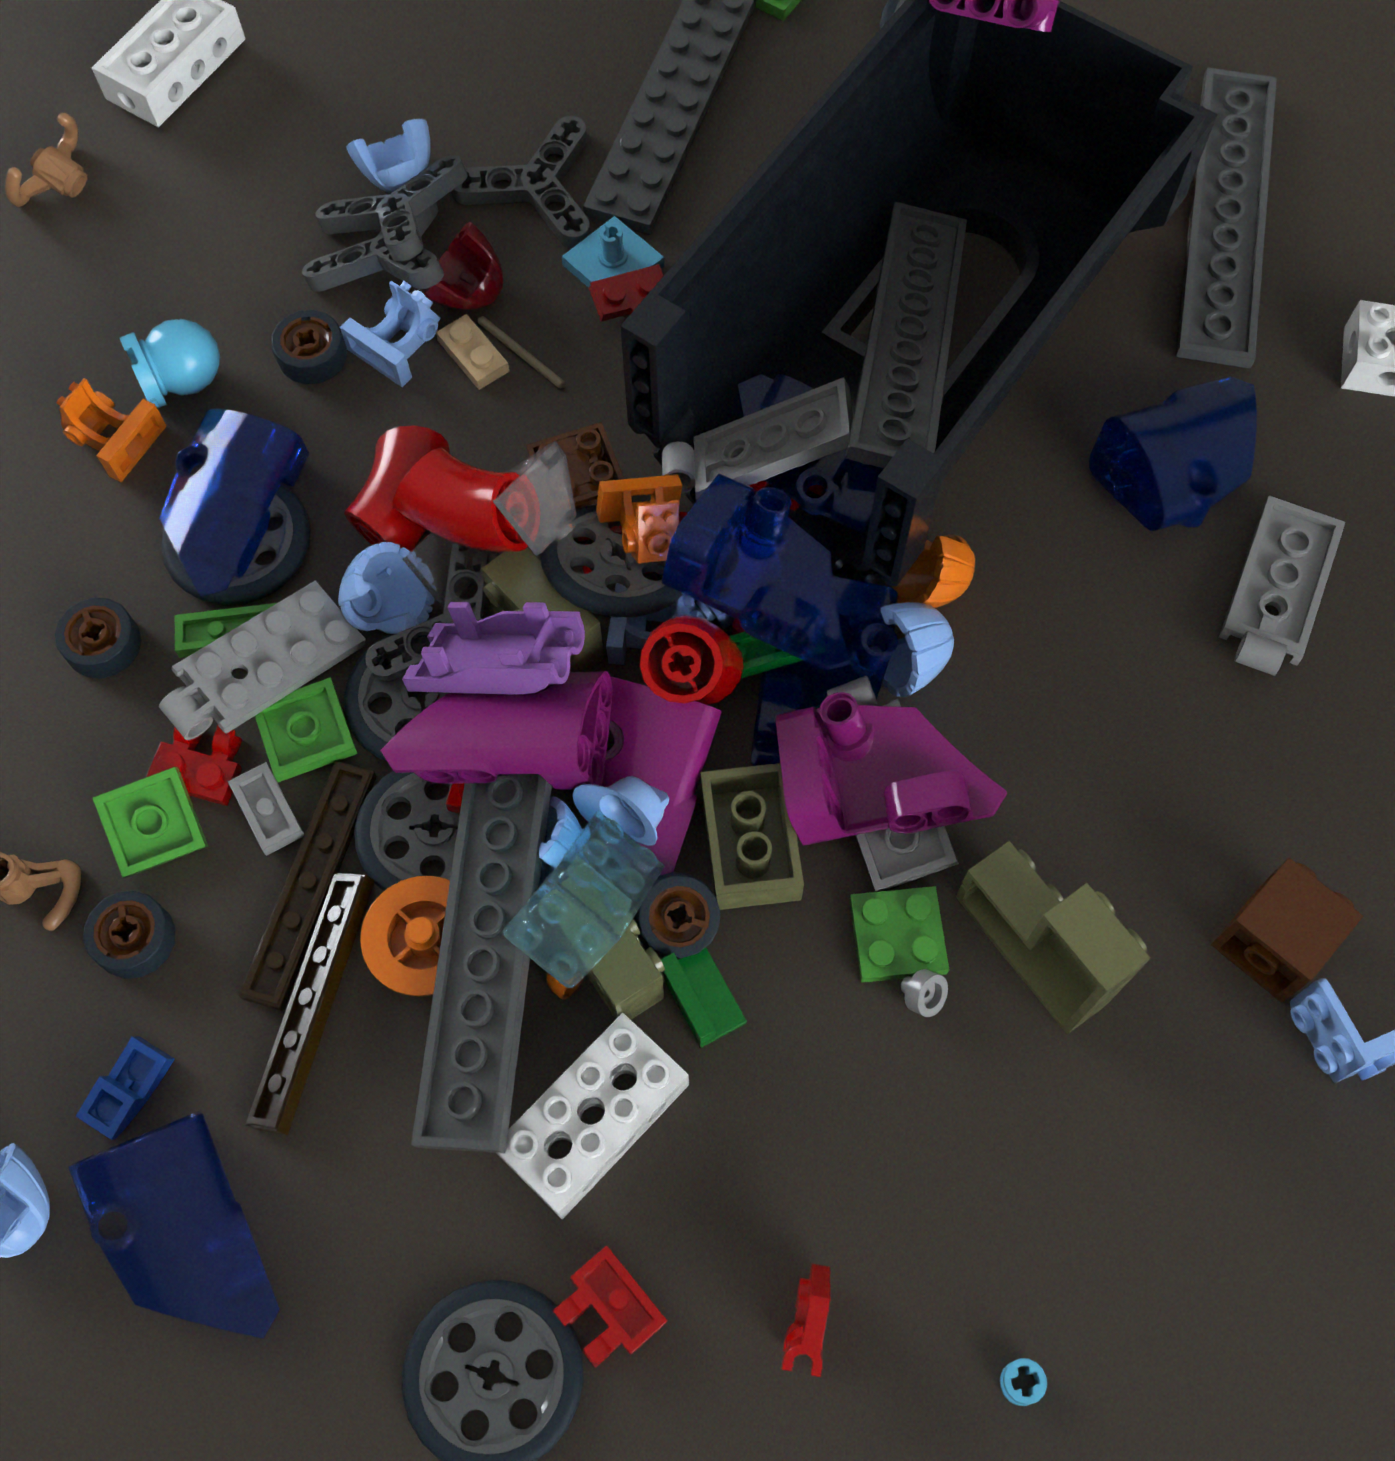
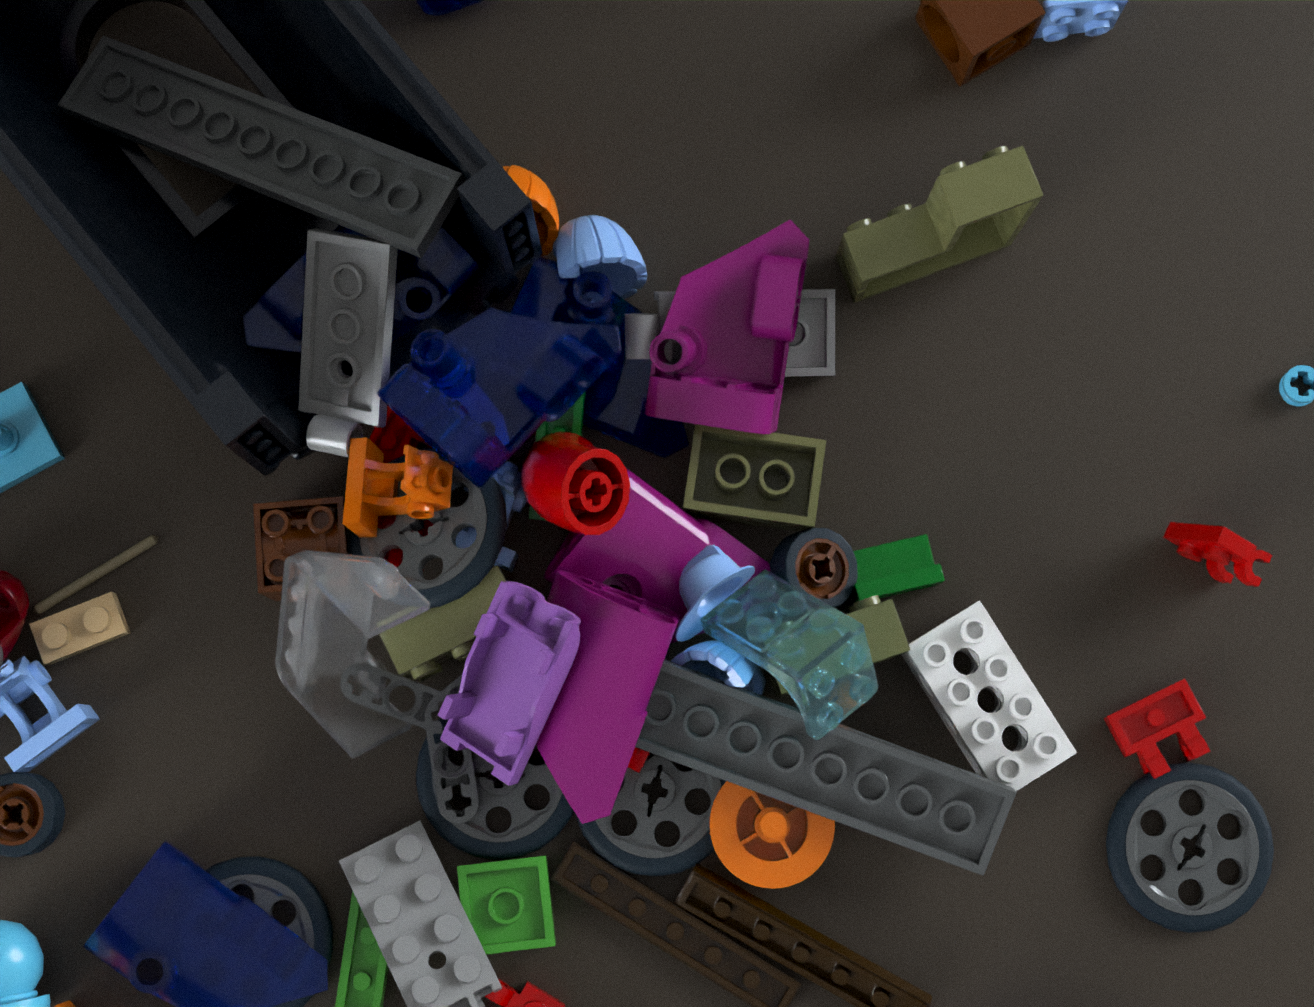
camera: 75 degrees left, 15 degrees up
light grey plate [228,762,304,856] -> none
light blue hair [338,542,435,635] -> none
red brick [344,425,450,551] -> none
red brick [393,448,538,552] -> none
red plate [589,264,664,322] -> none
bright green plate [849,886,949,983] -> none
light grey tile [901,969,948,1017] -> none

